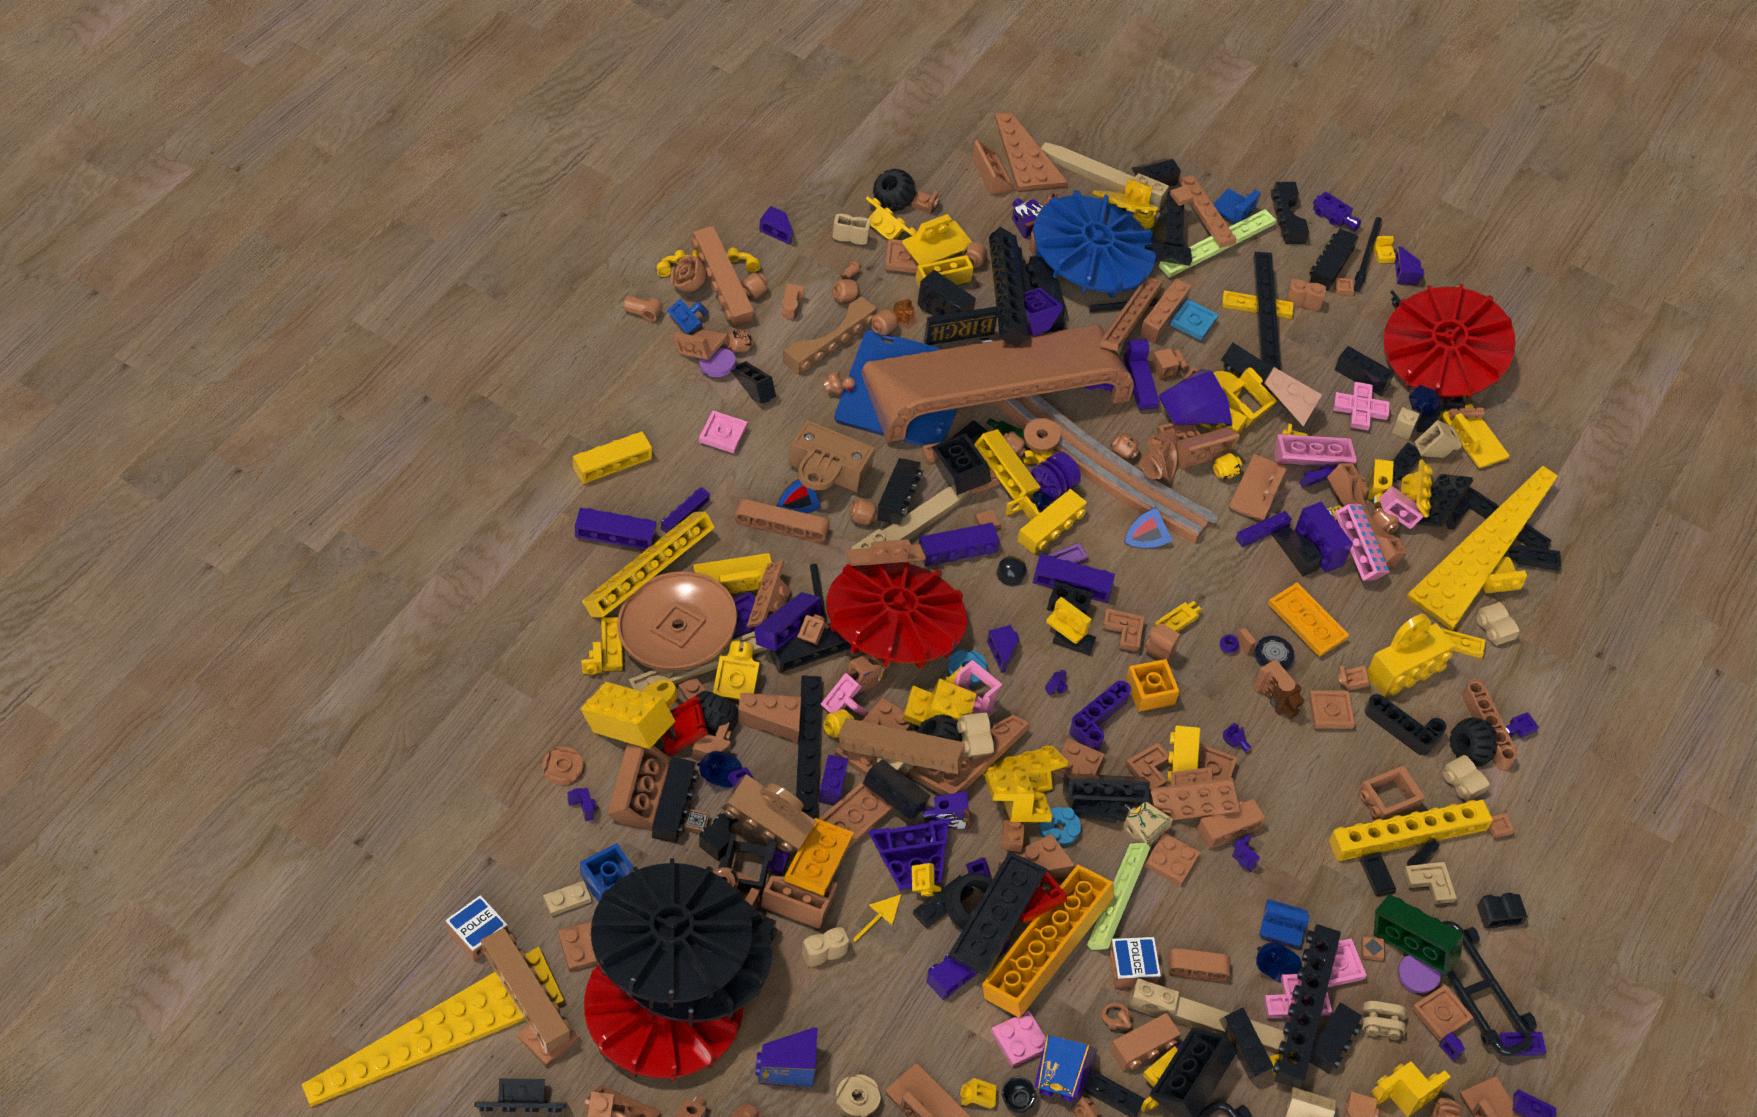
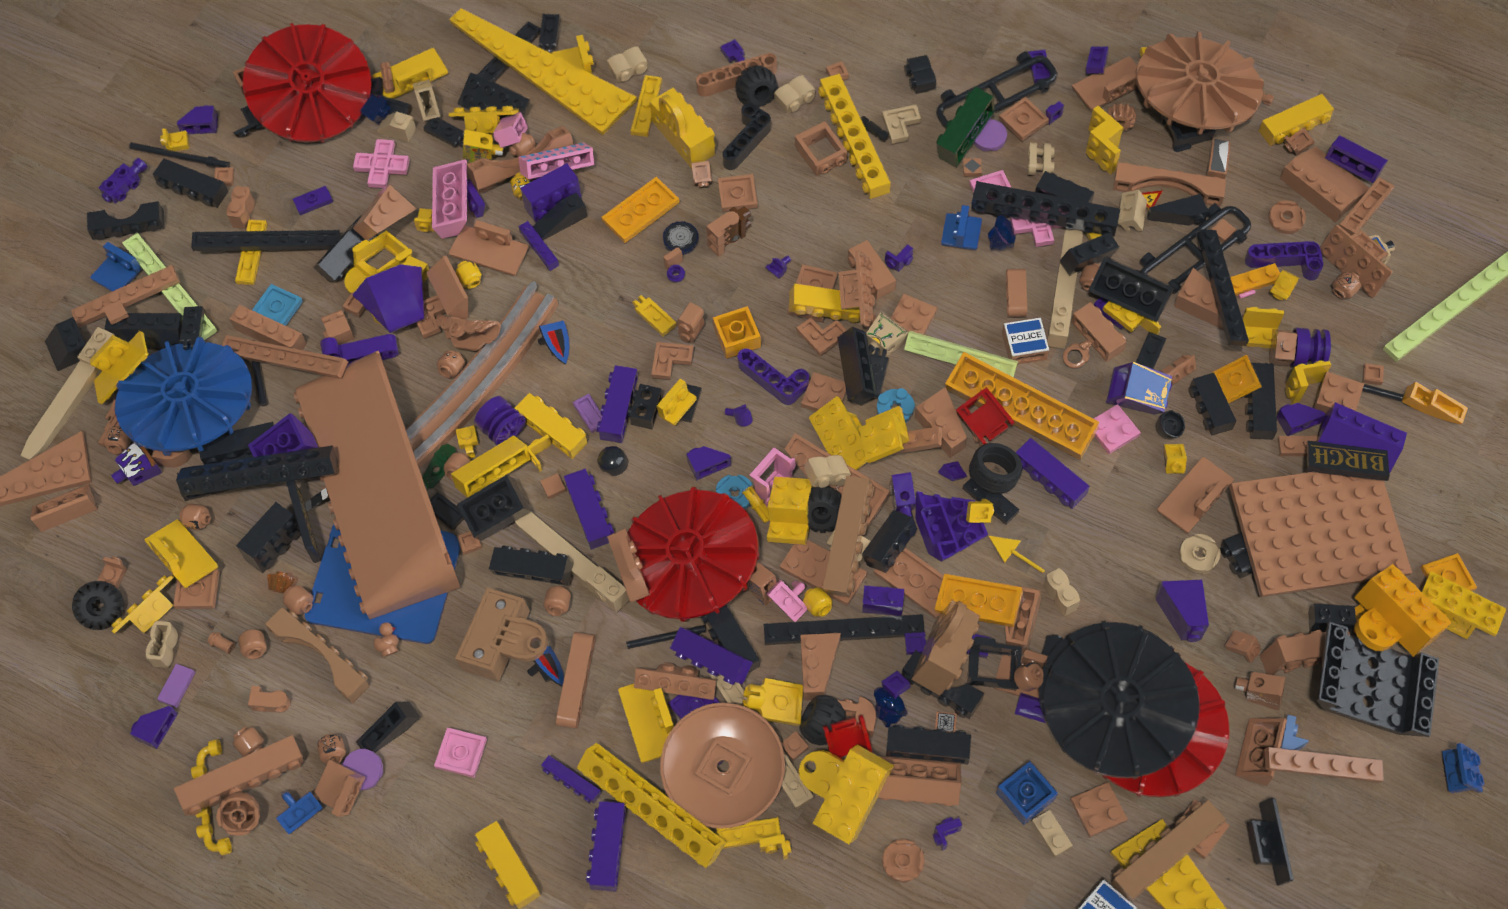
camera: 85 degrees left, 10 degrees up
nougat piece [624,295,663,322] -> none
nougat bracket [797,614,829,645] -> none
yellow brick [915,255,973,288] -> none
black plate [948,851,1047,977] -> none
nougat tile [1024,418,1061,453] -> none
clear blue plate [1033,492,1050,512] -> none
black brick [1335,346,1395,396] -> none
black tile [1360,853,1396,896] -> none
none -> medium lavender tile [157,664,196,708]
none -> dark purple plate [293,186,333,215]

